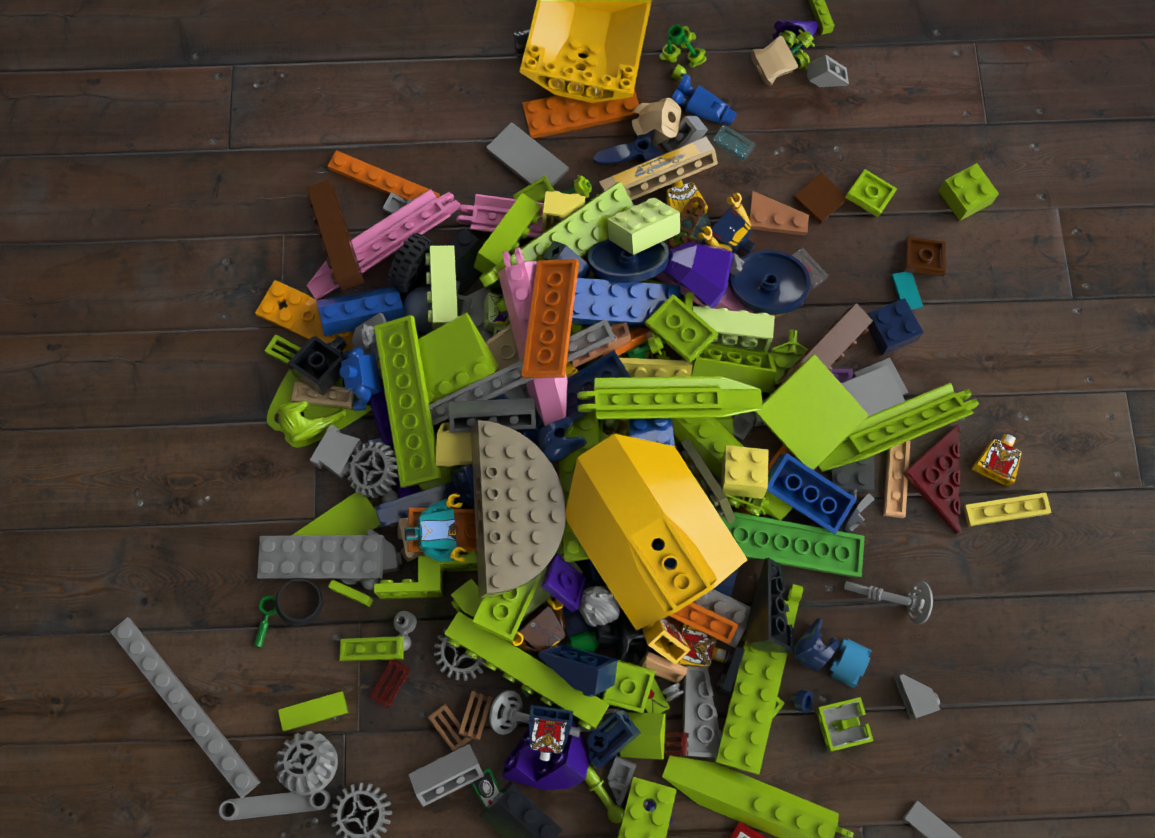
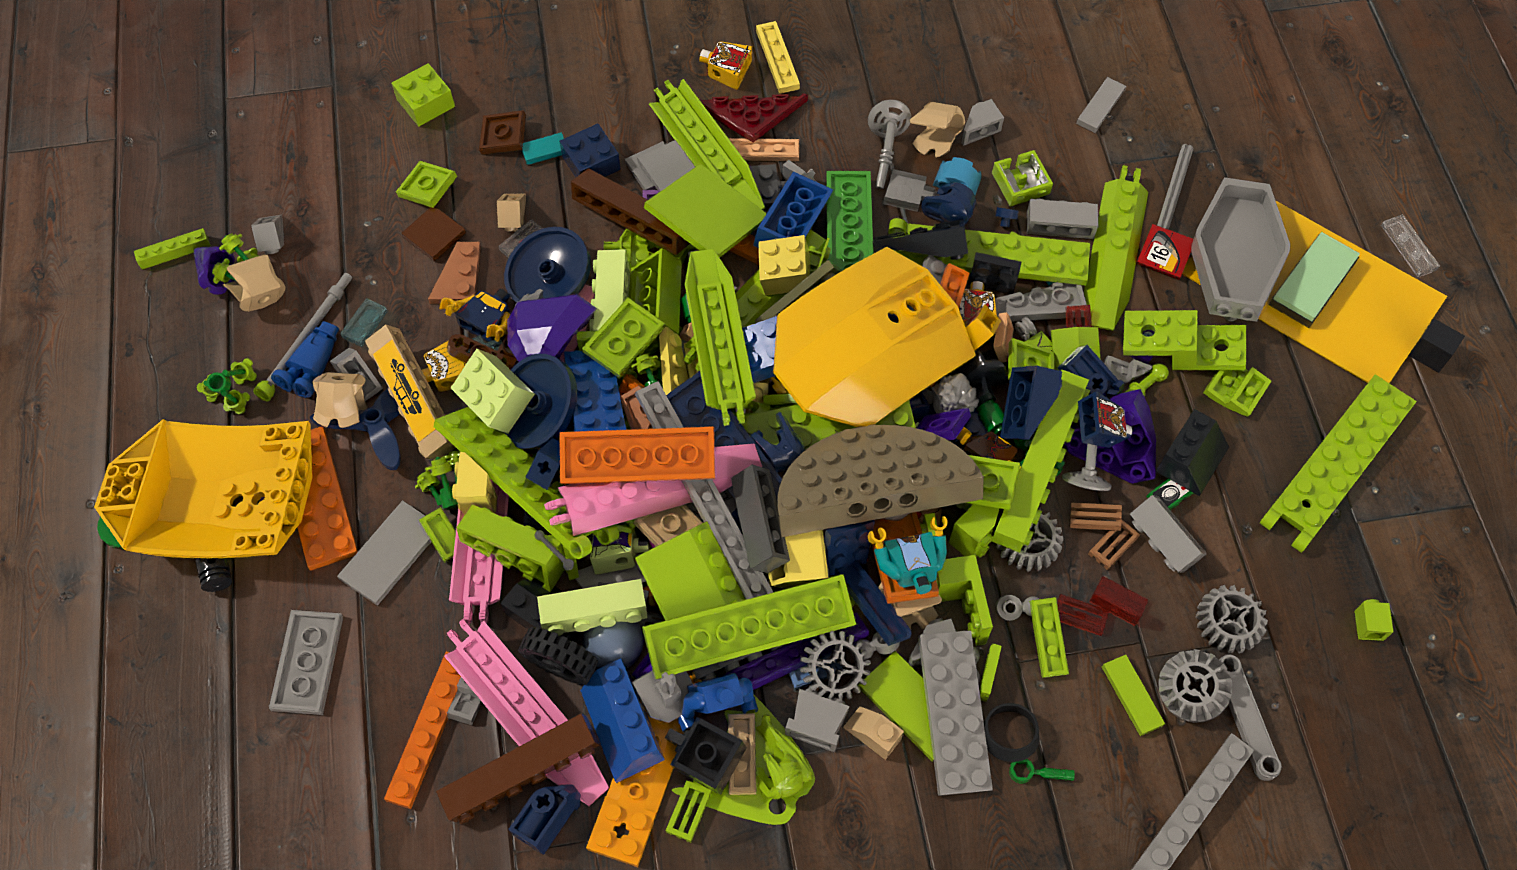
camera: 95 degrees left, 10 degrees down
none -> light grey bar [267,273,352,386]
none -> light grey tile [269,610,343,715]
none -> tan slope [497,194,526,231]
none -> dark blue piece [508,784,581,855]
none -> dark grey hinge [534,530,574,570]
none -> tan slope [843,706,904,760]
none -> light grey piece [883,169,938,212]
none -> tan piece [910,102,965,158]
none -> light grey brick [1027,199,1098,239]
none -> clear red panel [1089,576,1149,626]

